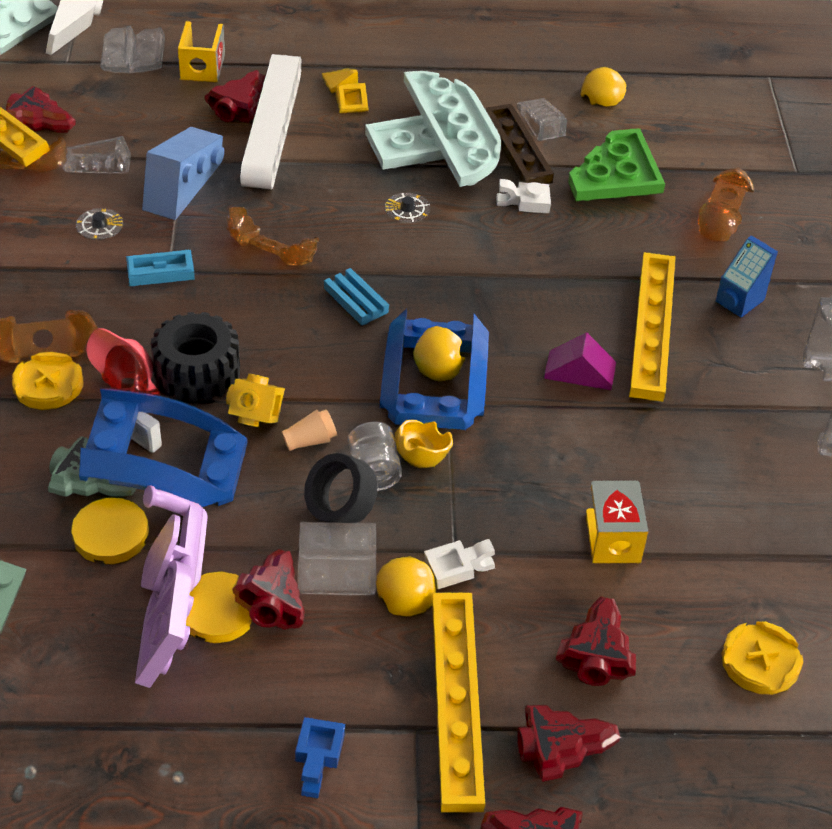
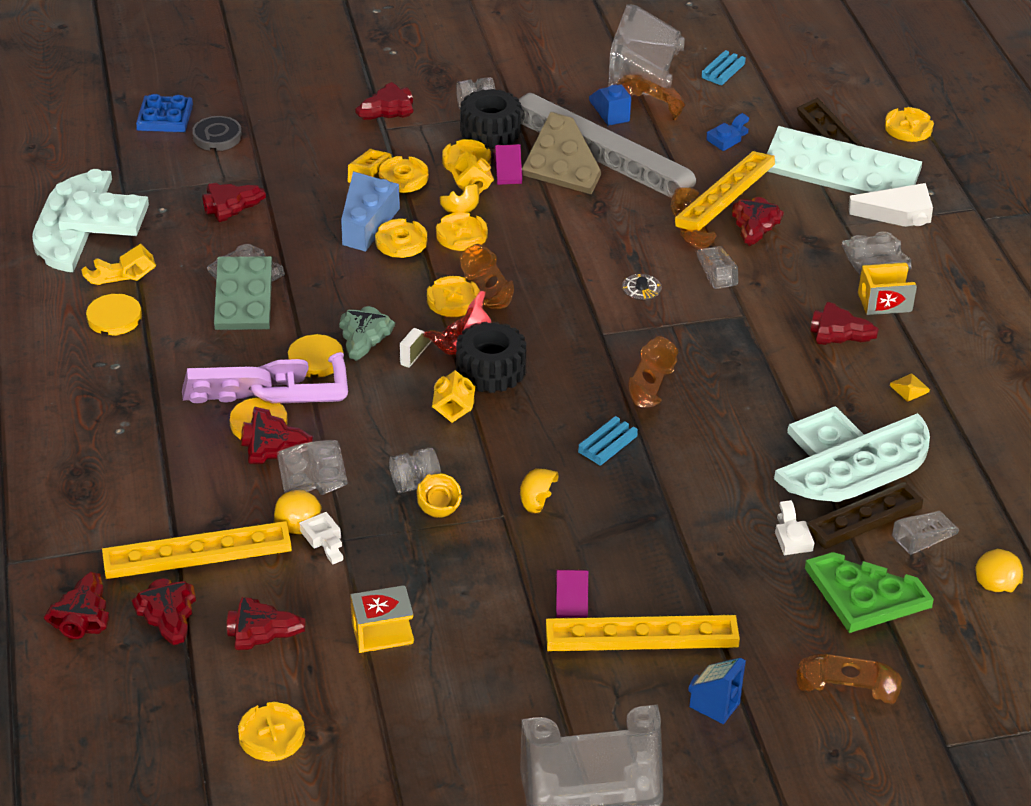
camera: 80 degrees right, 5 degrees down
blue wedge [79,389,248,507] -> none
dark azure tile [126,250,195,286] -> none
medium blue wedge [142,127,224,220] -> none
white beam [240,54,302,189] -> none
light nougat cone [281,409,337,451] -> none
blue plate [295,717,345,798] -> none
black tyre [304,452,377,527] -> none
yellow slope [335,83,369,113] -> none
blue wedge [380,308,489,430] -> none
piece [385,193,431,223] -> none

